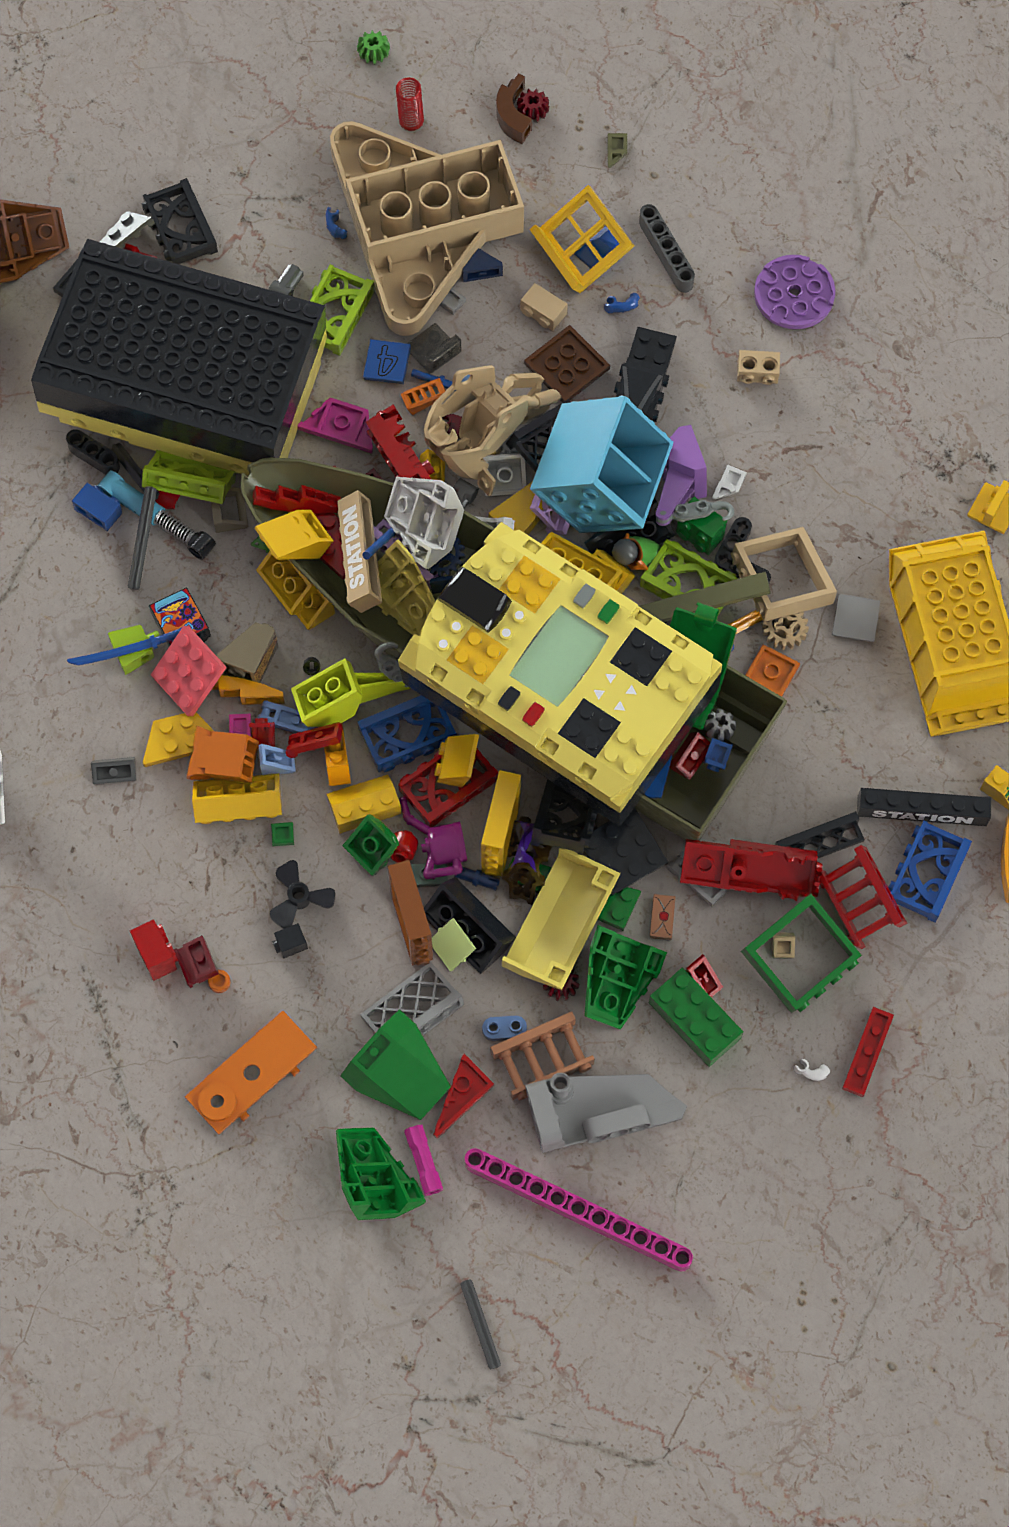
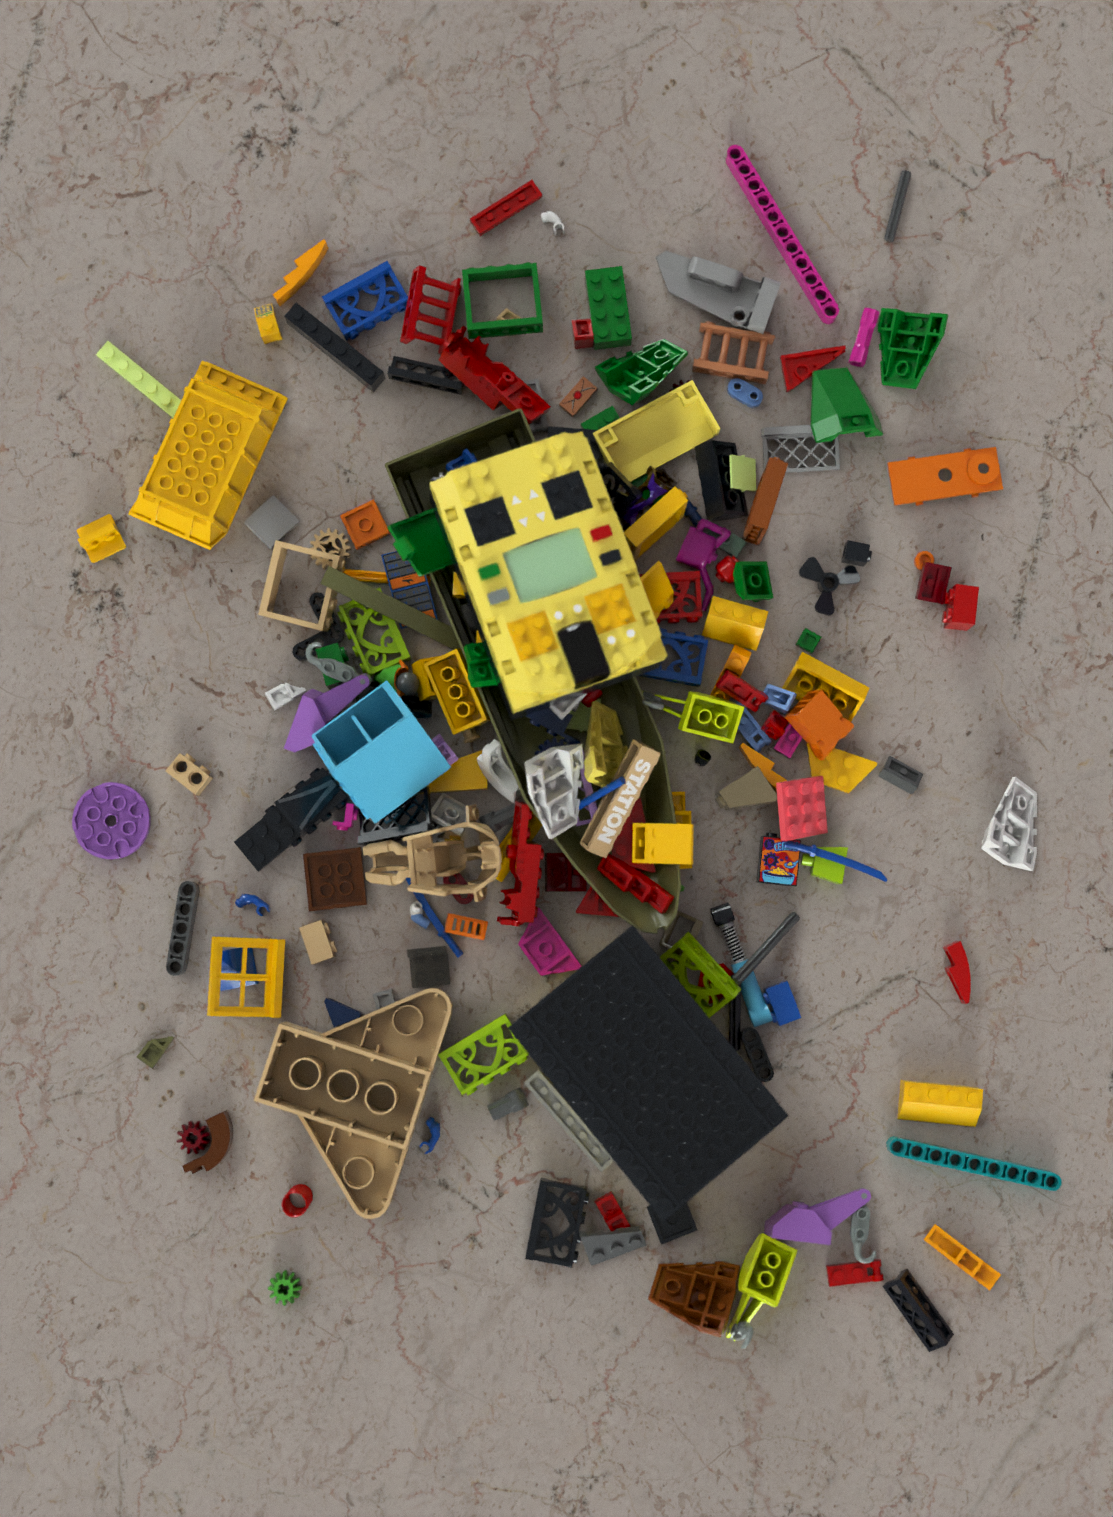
camera: 145 degrees left, 15 degrees up
blue tile [363,339,411,384] -> none

